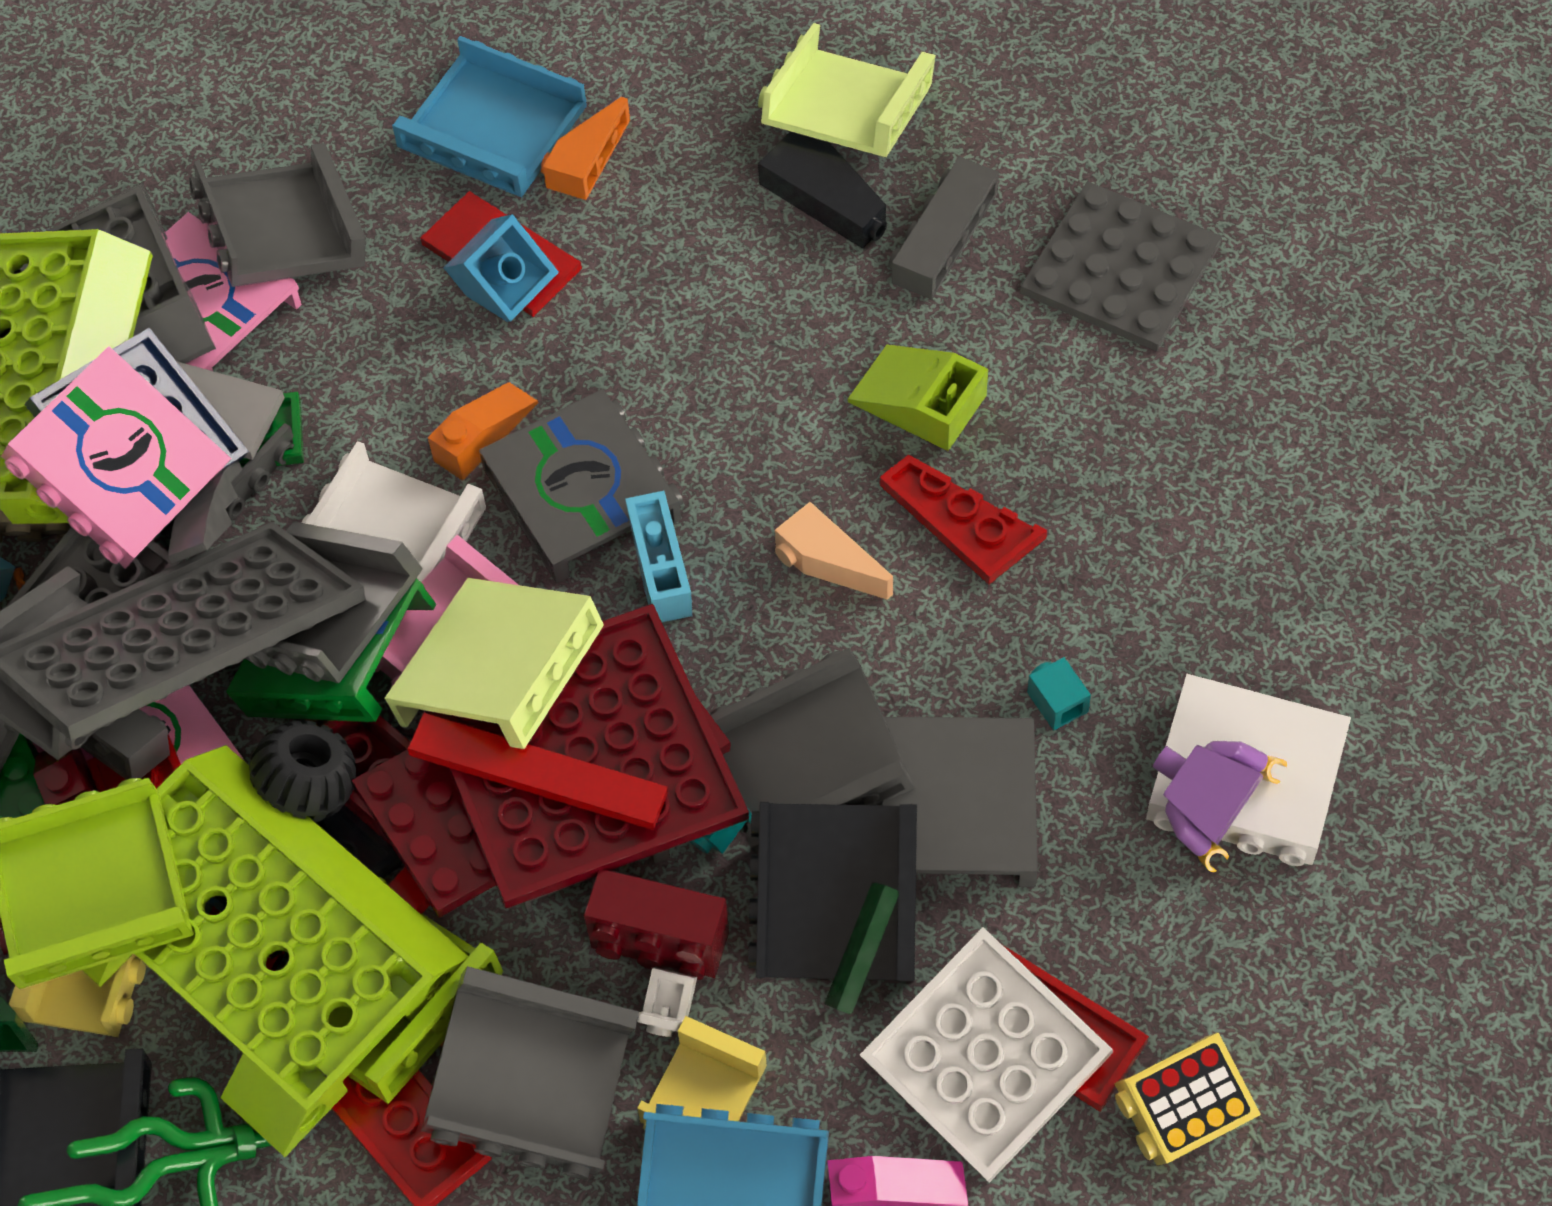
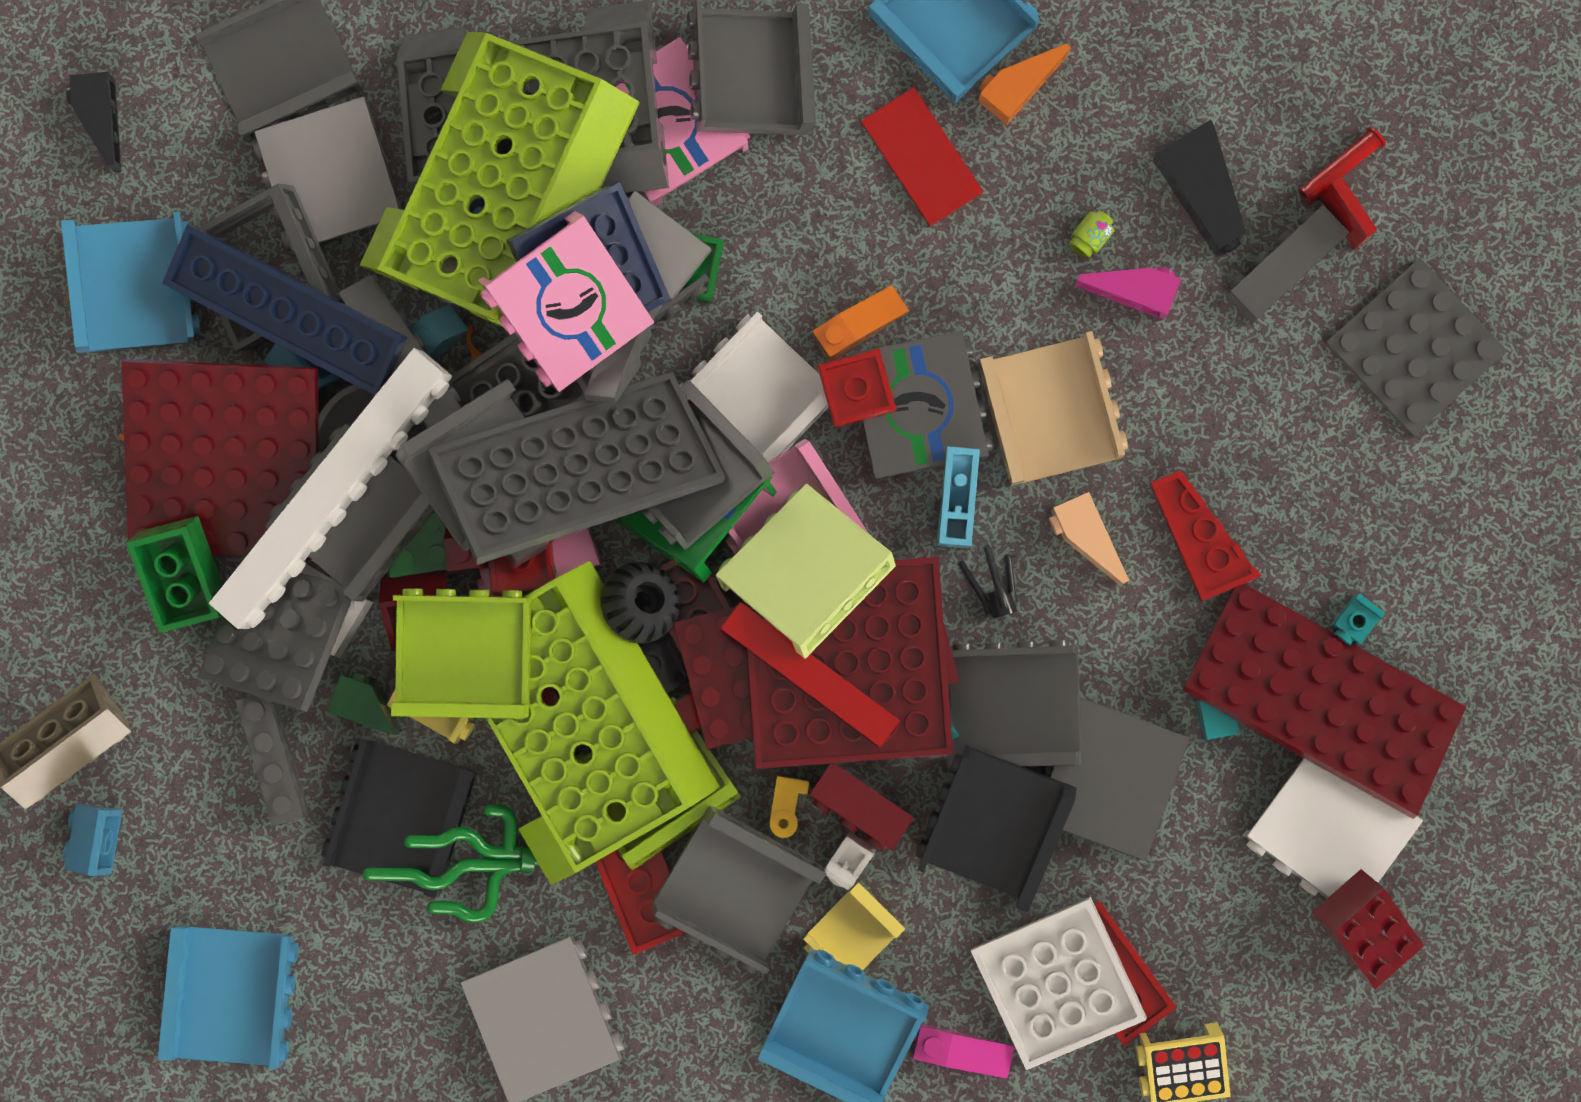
camera: 20 degrees right, 25 degrees up
dark azure slope [443,214,559,322] -> none
yellowish green panel [758,23,936,157] -> none
dark green tile [824,882,899,1015] -> none
lime slope [847,344,988,451] -> none
medium lavender torso [1153,741,1287,872] -> none
none -> yellow leg [770,775,809,838]
none -> red tile [817,348,897,428]
none -> black plant [959,545,1019,619]
none -> tan panel [978,331,1128,487]
none -> lime brick [1069,210,1115,259]
none -> dark pink slope [1075,267,1181,320]
none -> dark red plate [1182,583,1466,819]
none -> red pin [1298,126,1386,204]
none -> dark red brick [1312,869,1424,989]
none -> red tile [1319,177,1377,249]
none -> teal brick [1330,593,1386,646]

